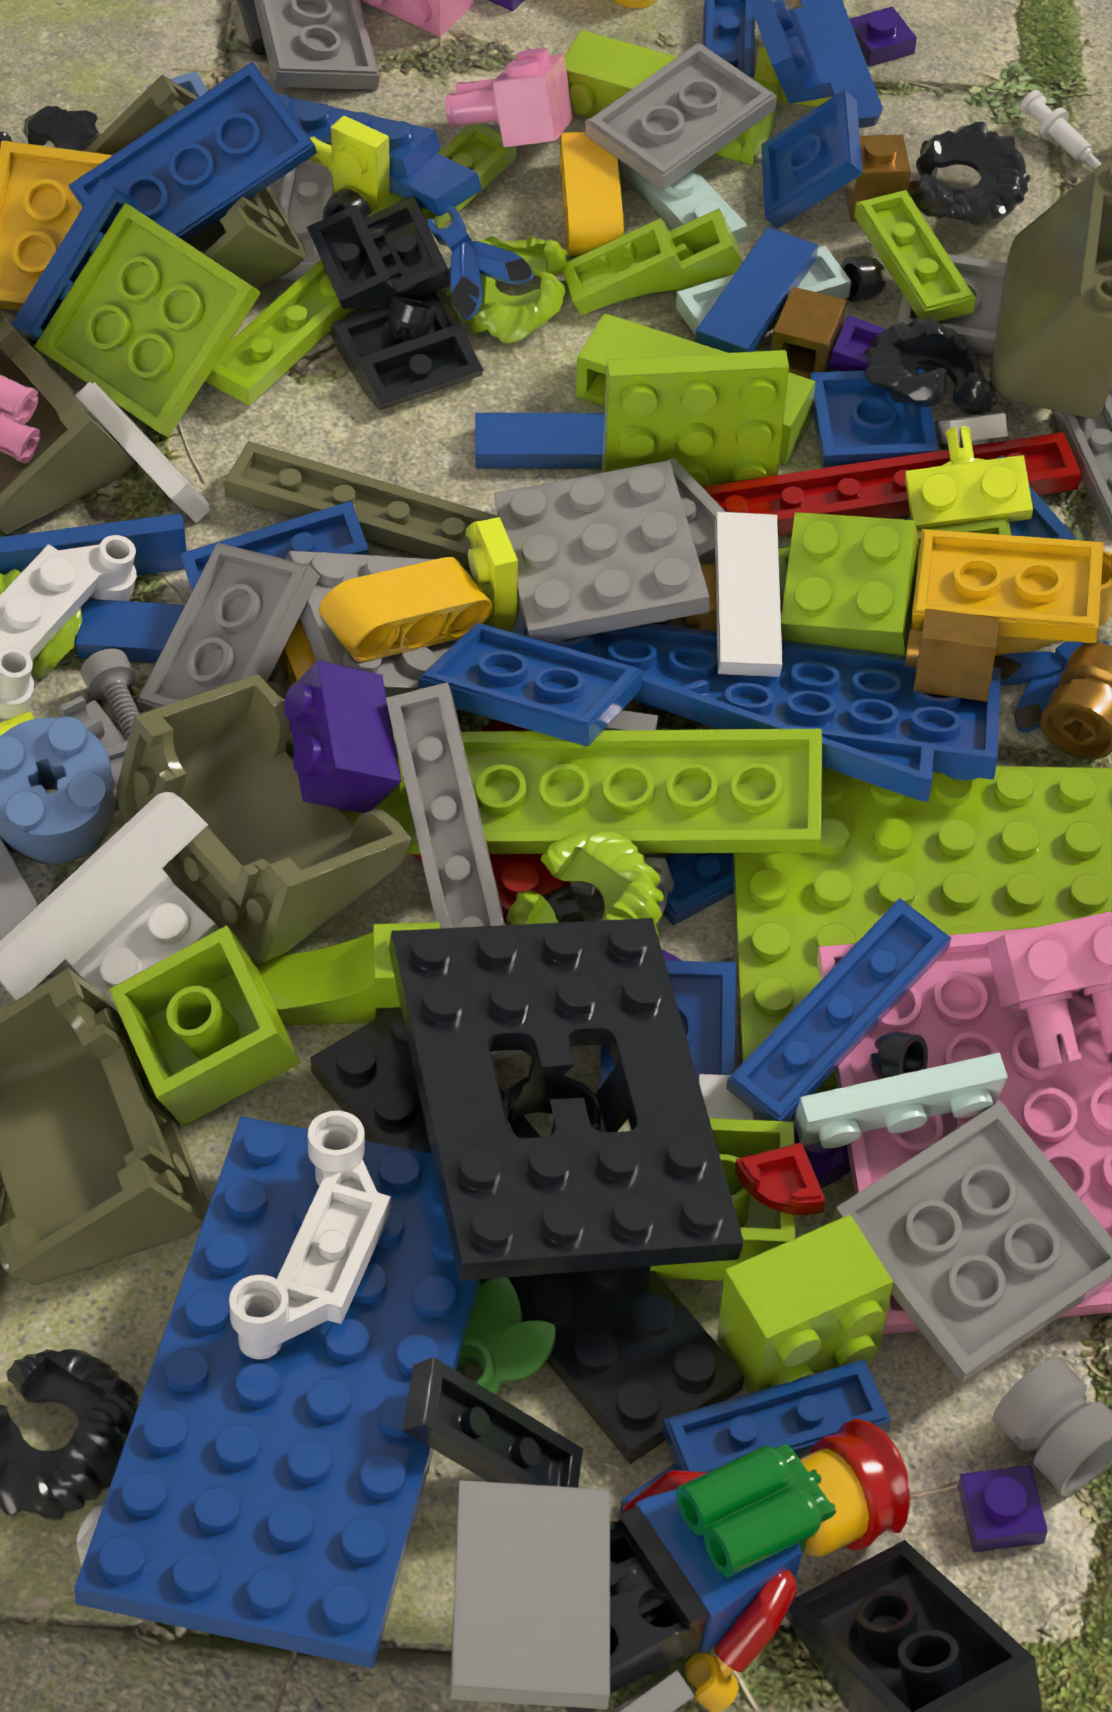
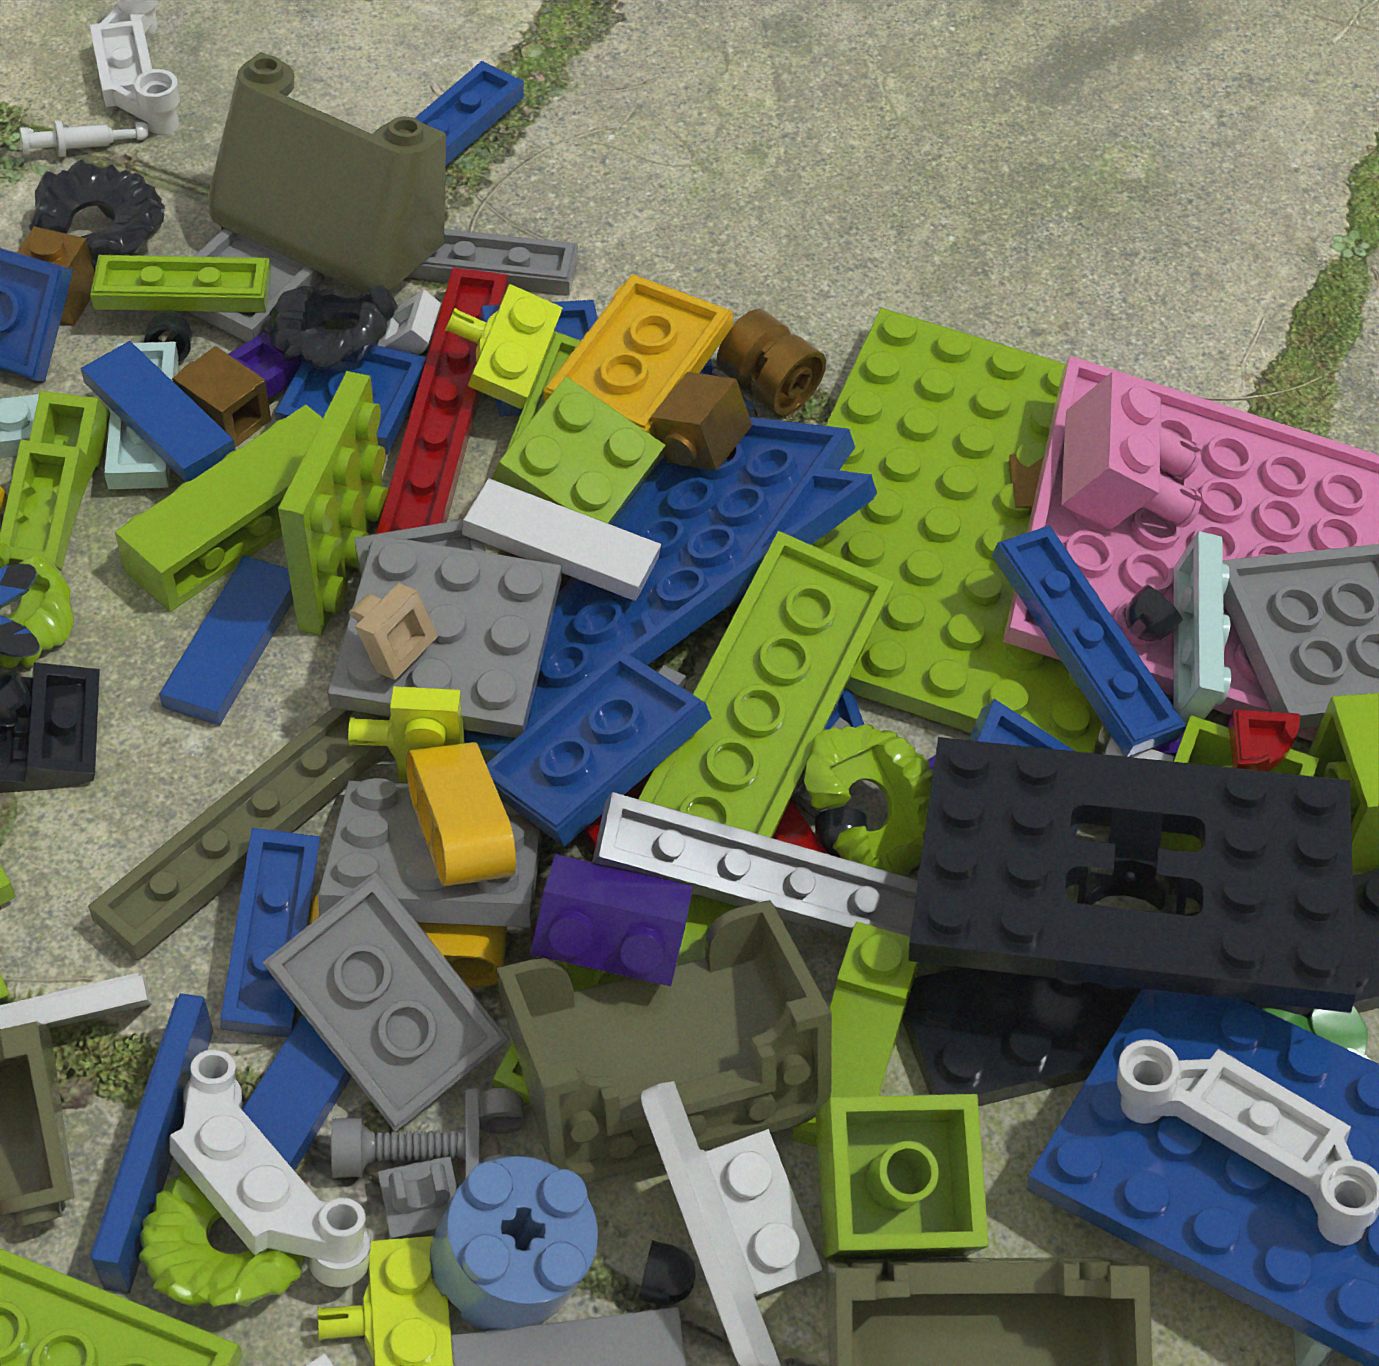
camera: 70 degrees left, 0 degrees up
none -> tan tile [349,583,438,680]

